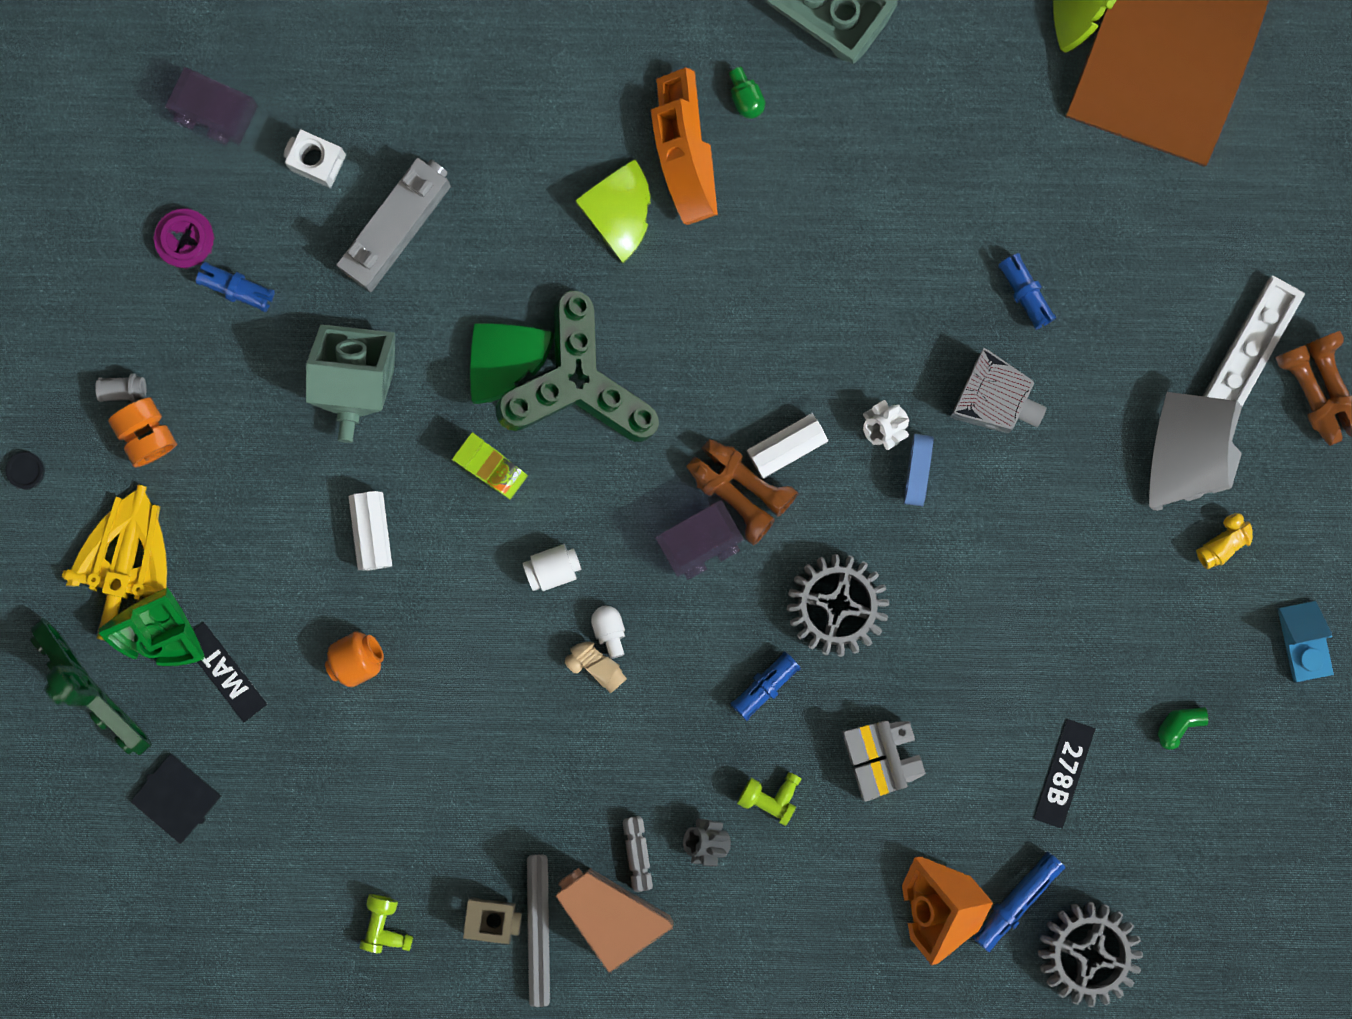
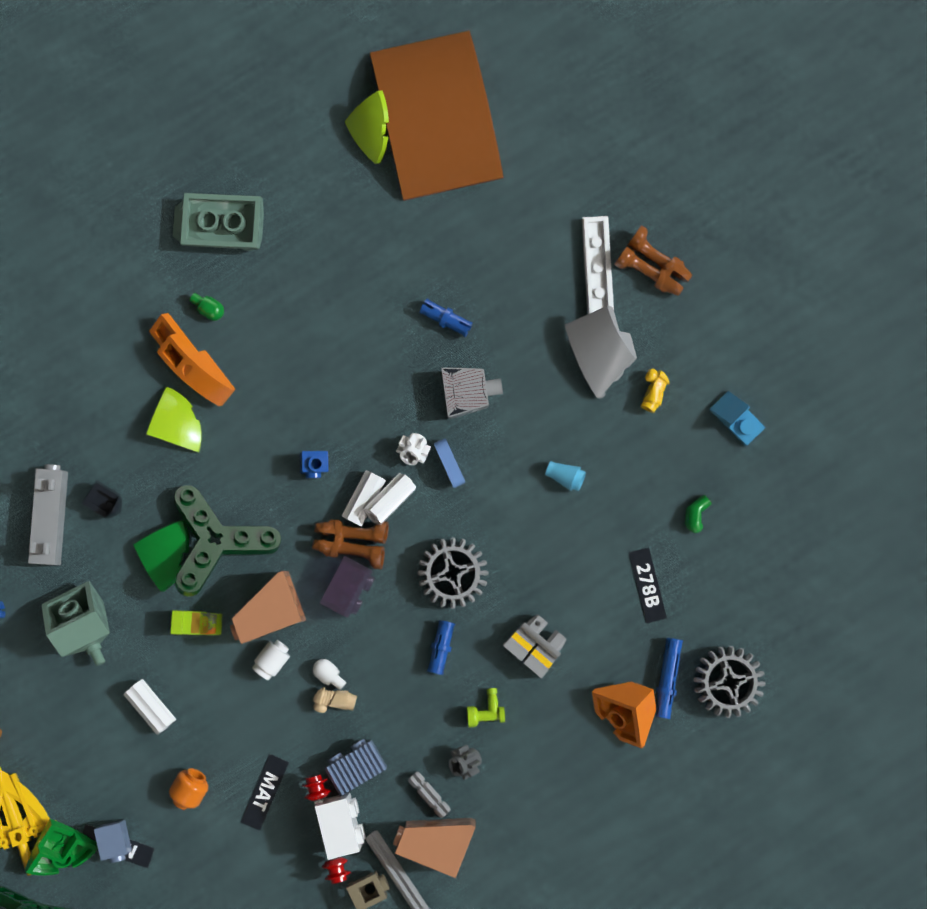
camera: 35 degrees left, 0 degrees up
none -> black plate [82,480,122,519]
none -> sand blue brick [94,819,132,863]
none -> nougat slope [230,571,306,644]
none -> black sticker [241,754,289,831]
none -> blue plate [300,451,328,479]
none -> white brick [302,774,366,884]
none -> sand blue brick [324,739,387,796]
none -> white axle [364,473,416,525]
none -> medium azure cone [545,461,586,491]

